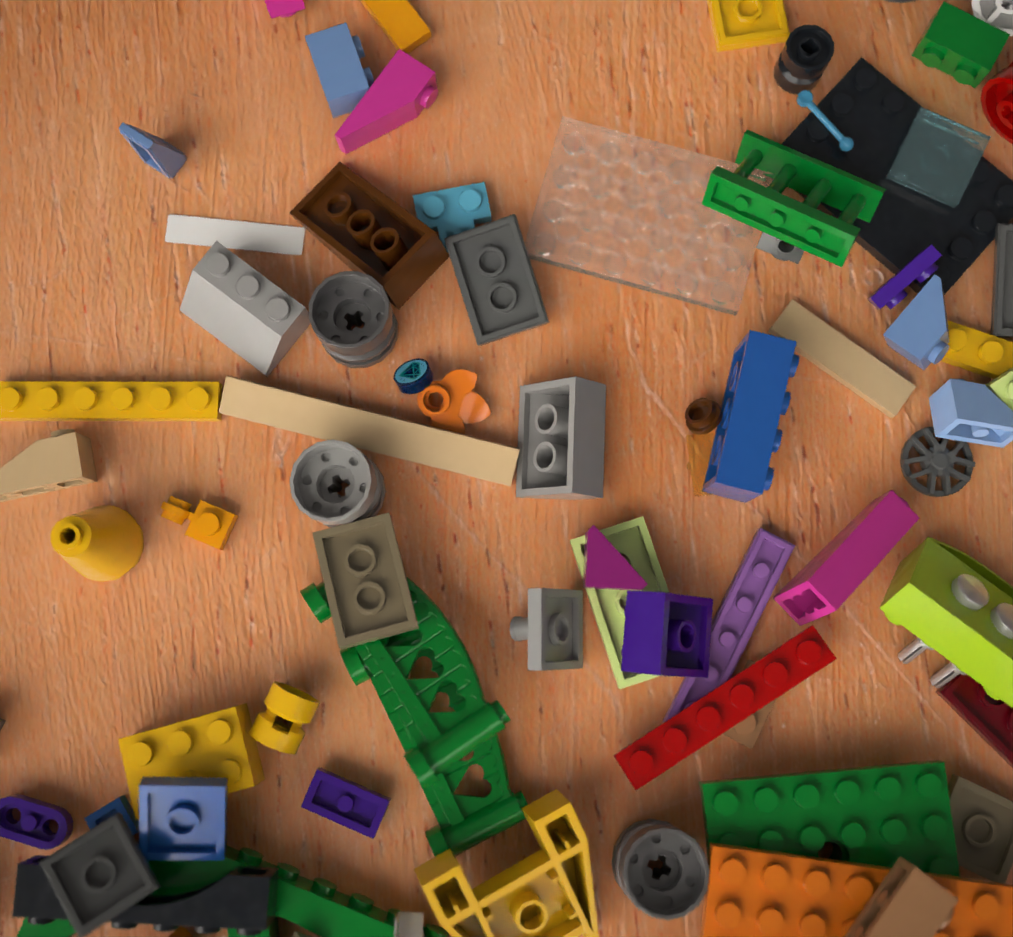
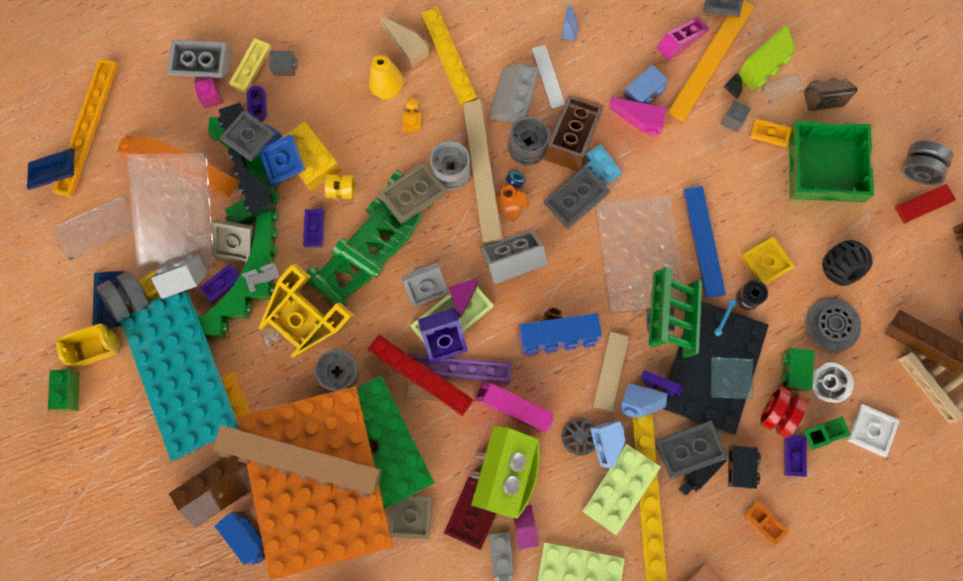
camera: 70 degrees right, 5 degrees down
none -> blue tile [683,186,726,298]

